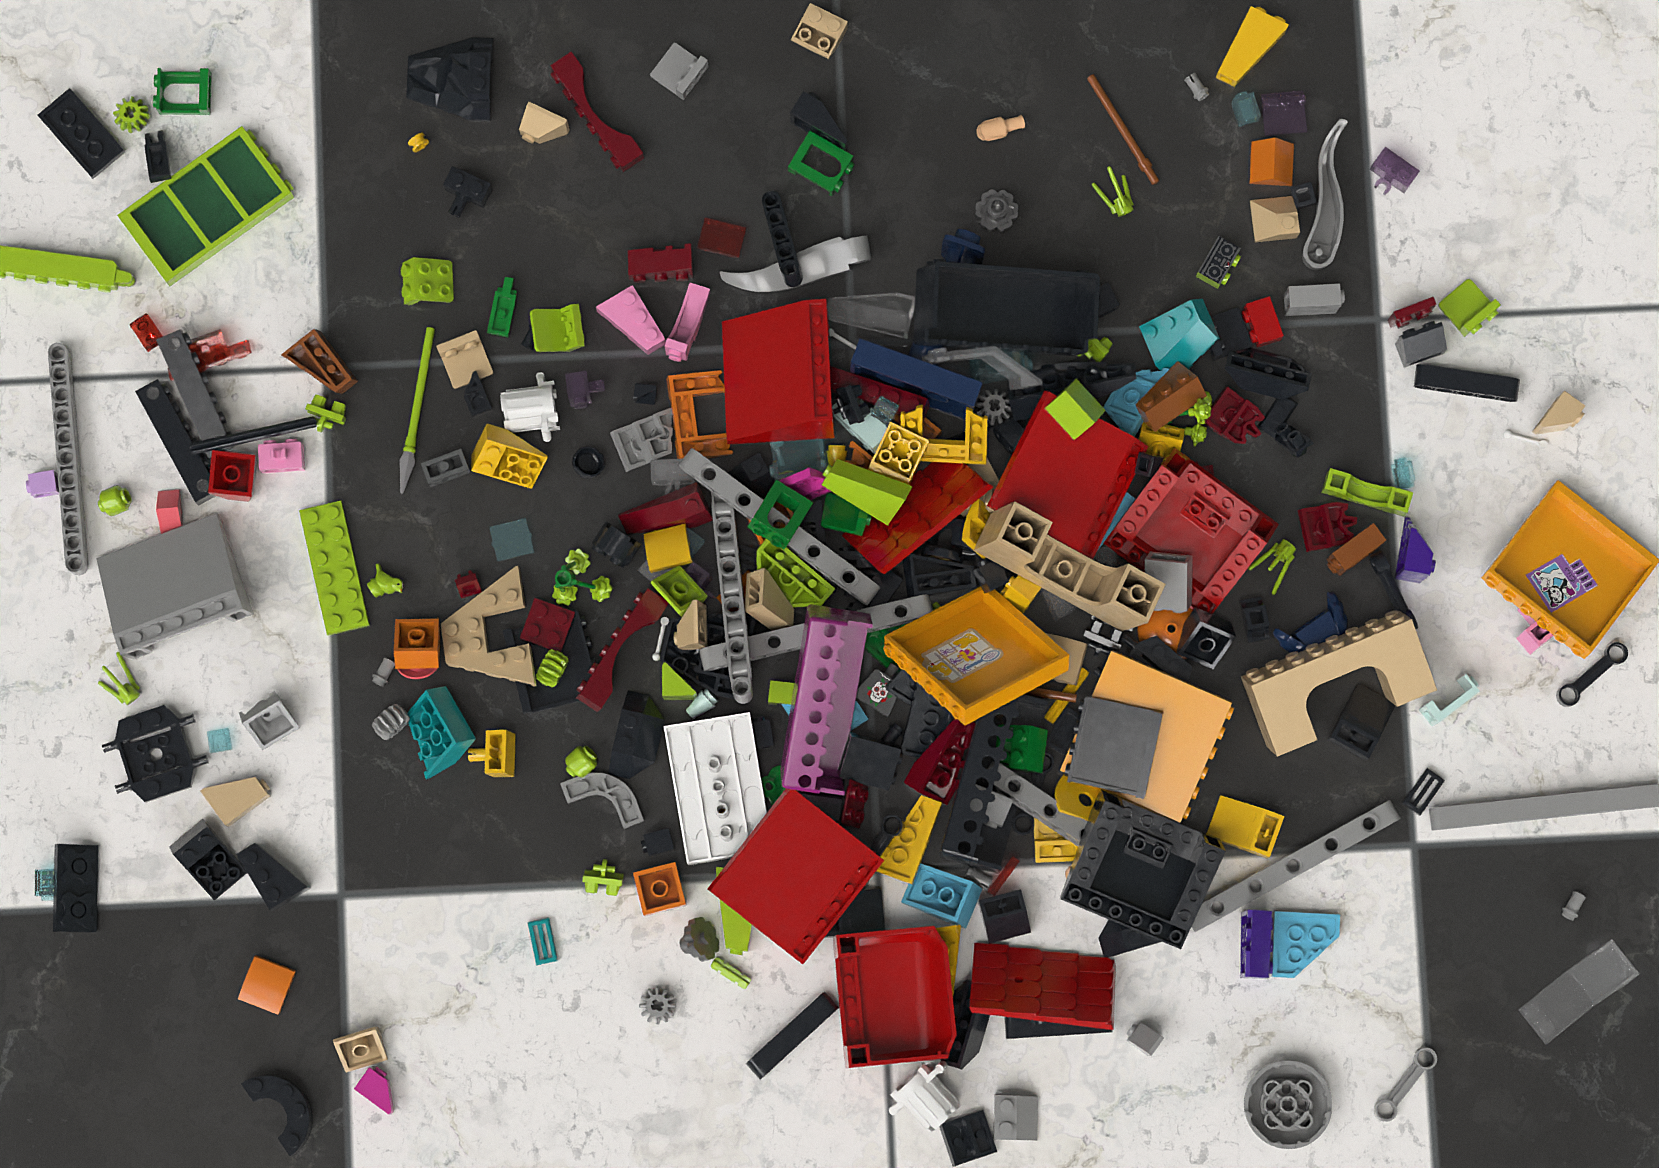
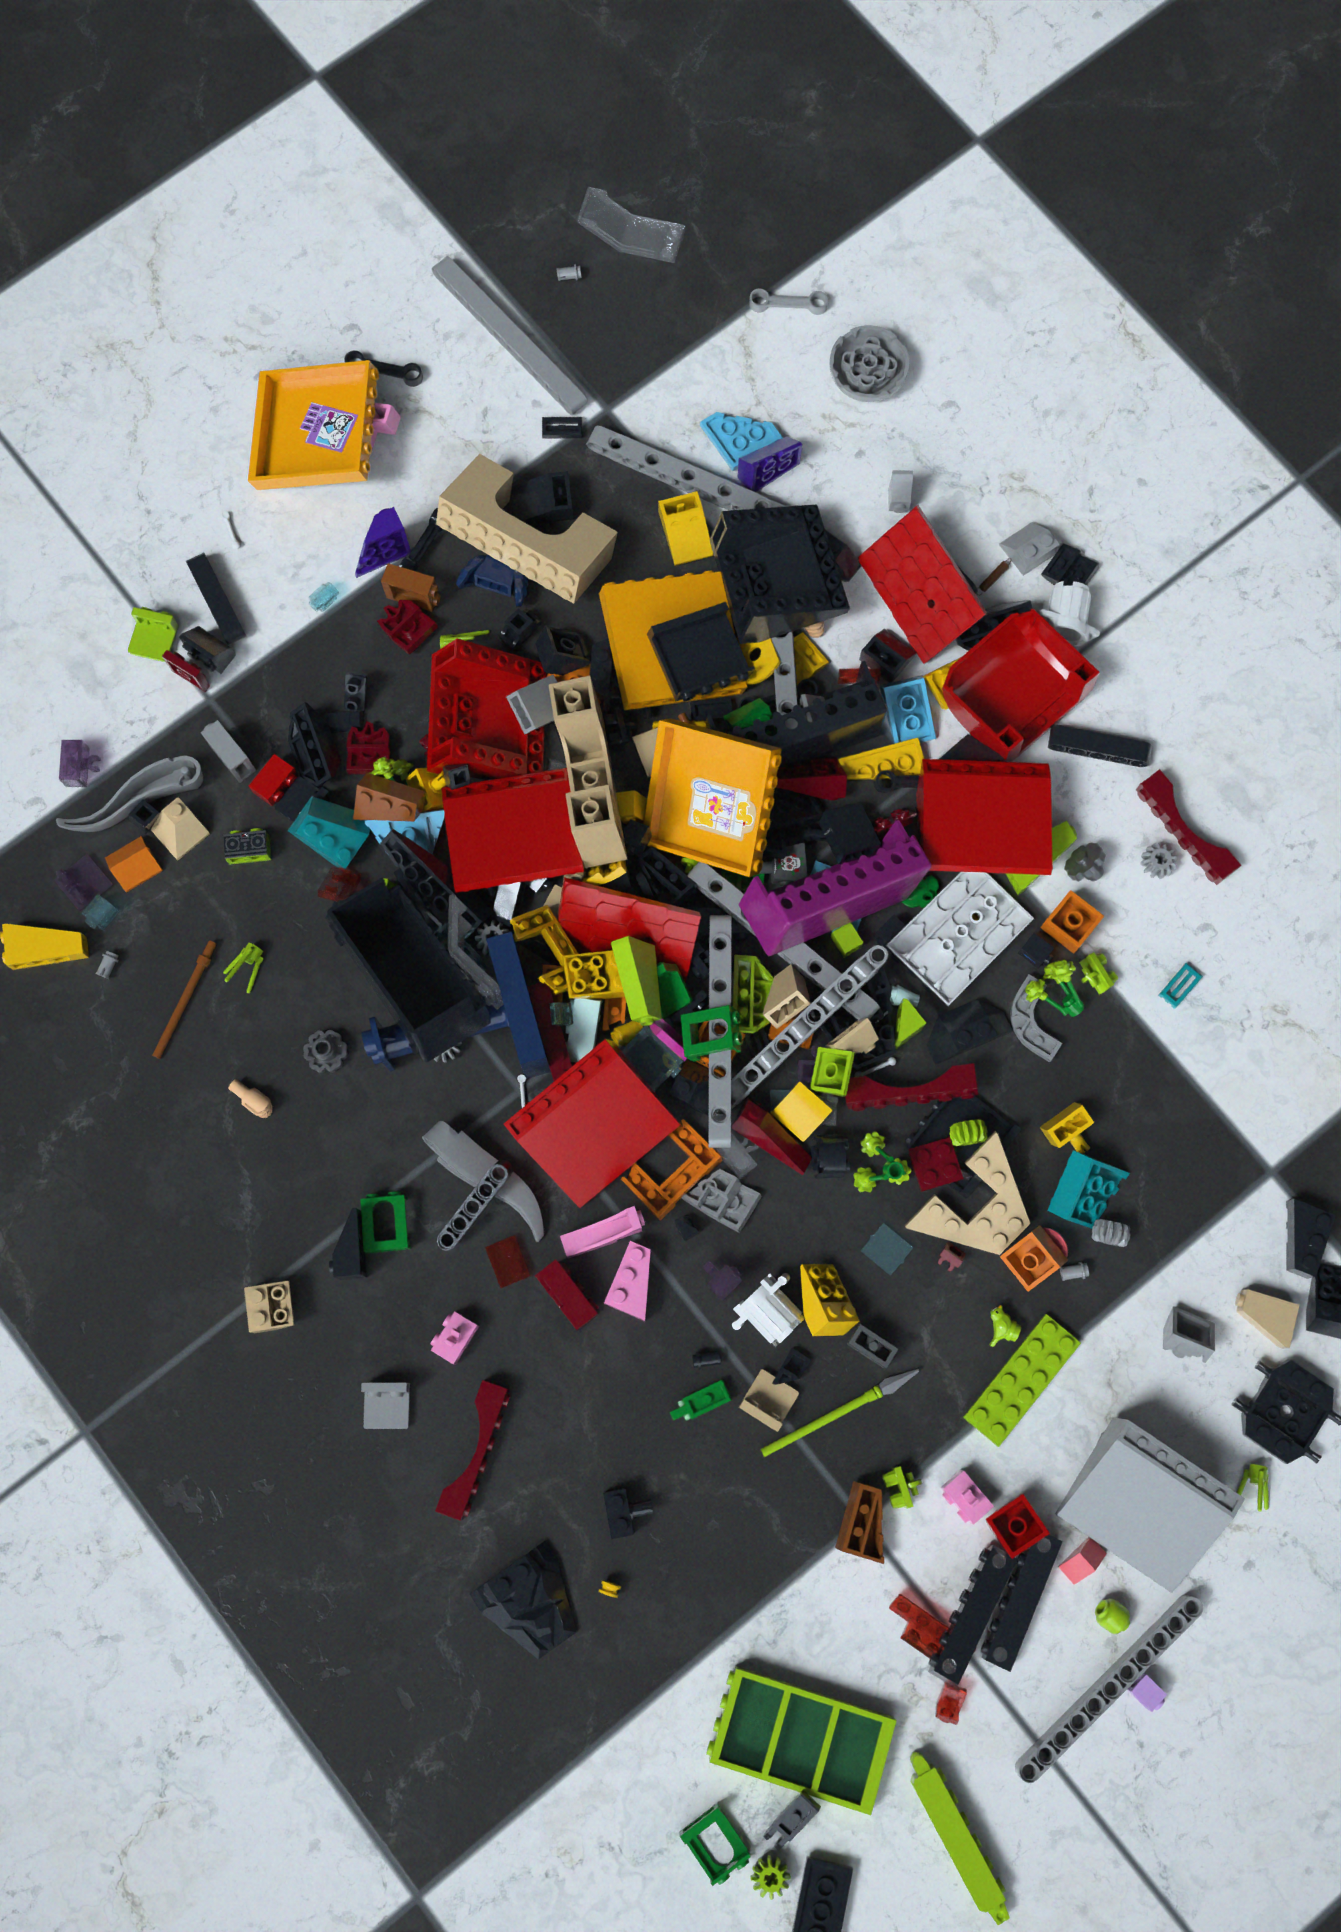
camera: 125 degrees left, 5 degrees down
black axle [189,416,317,455] -> none
clear light blue tile [207,728,232,753] -> none
lime bracket [401,257,454,305] -> none
tan slope [519,102,570,144] -> none
lime bracket [530,304,585,352] -> none
lime head [565,746,597,778] -> none
black hair [572,446,605,479] -> none
lime axle [711,957,751,989] -> none
clear wedge [827,292,915,339] -> none
black hips [833,384,870,425] -> none
lime slope [1045,379,1106,440] -> none
lime arch [1321,468,1413,517] -> none
light aqua panel [1419,674,1480,727] -> none
tan slope [1532,391,1585,435] -> none
none -> clear red plate [318,867,361,902]
none -> bright pink brick [431,1311,479,1365]
none -> reddish brown piece [976,558,1011,596]
none -> plant [1025,960,1084,1017]
none -> dark red arch [1136,769,1242,885]

